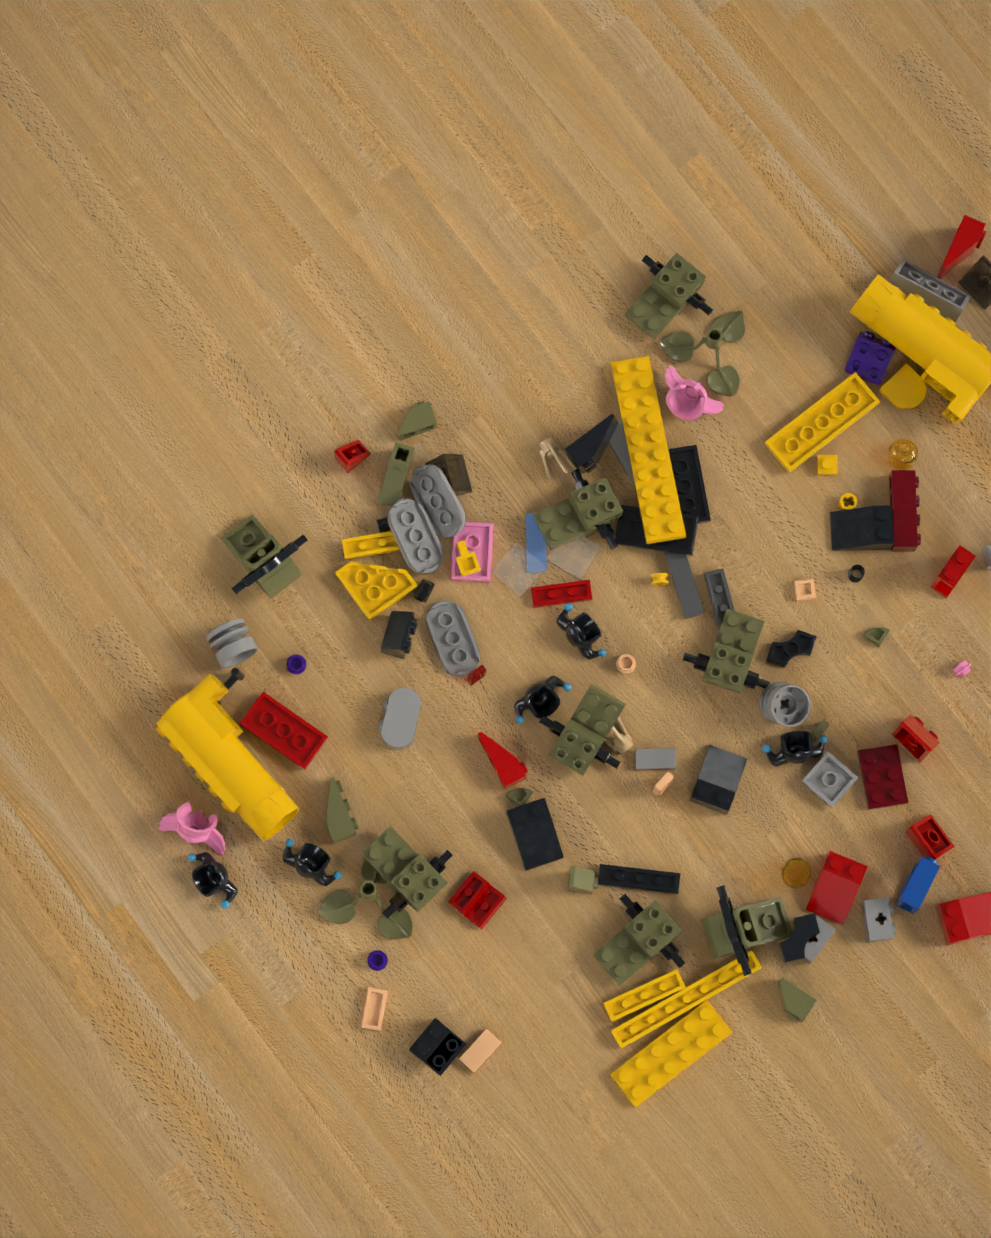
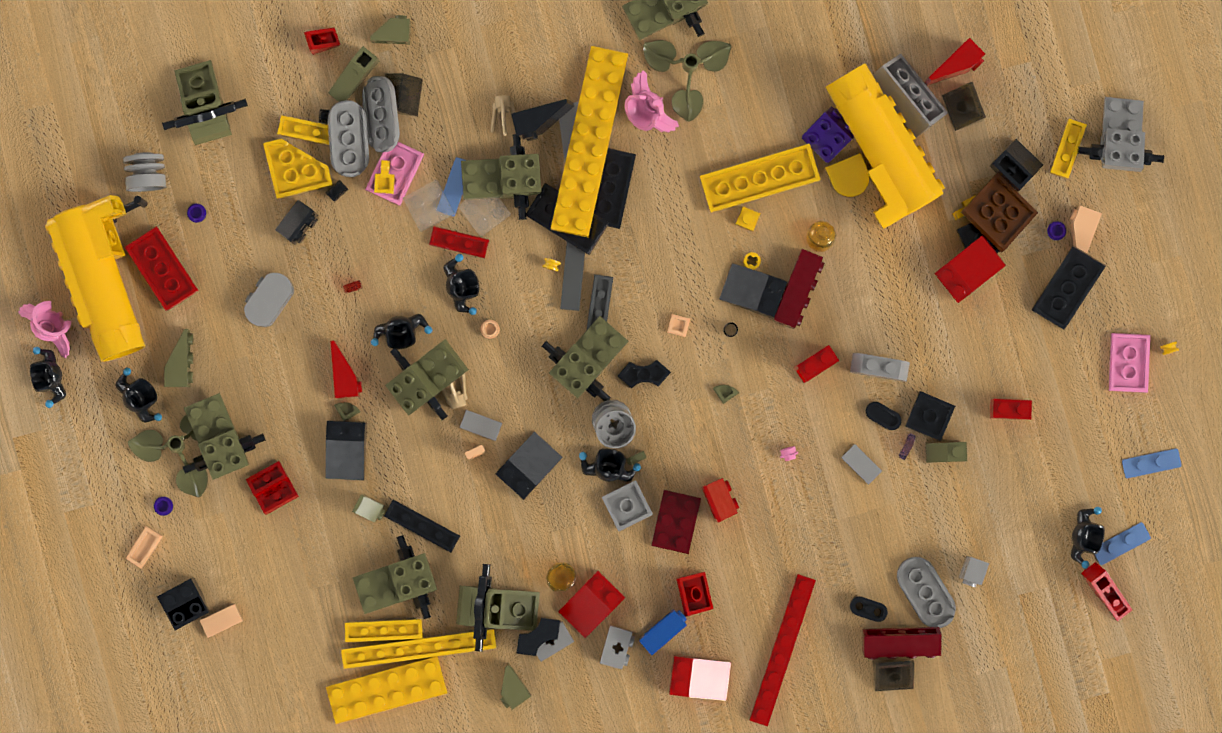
camera: 25 degrees right, 10 degrees up
light grey tile [426,600,480,677] -> none

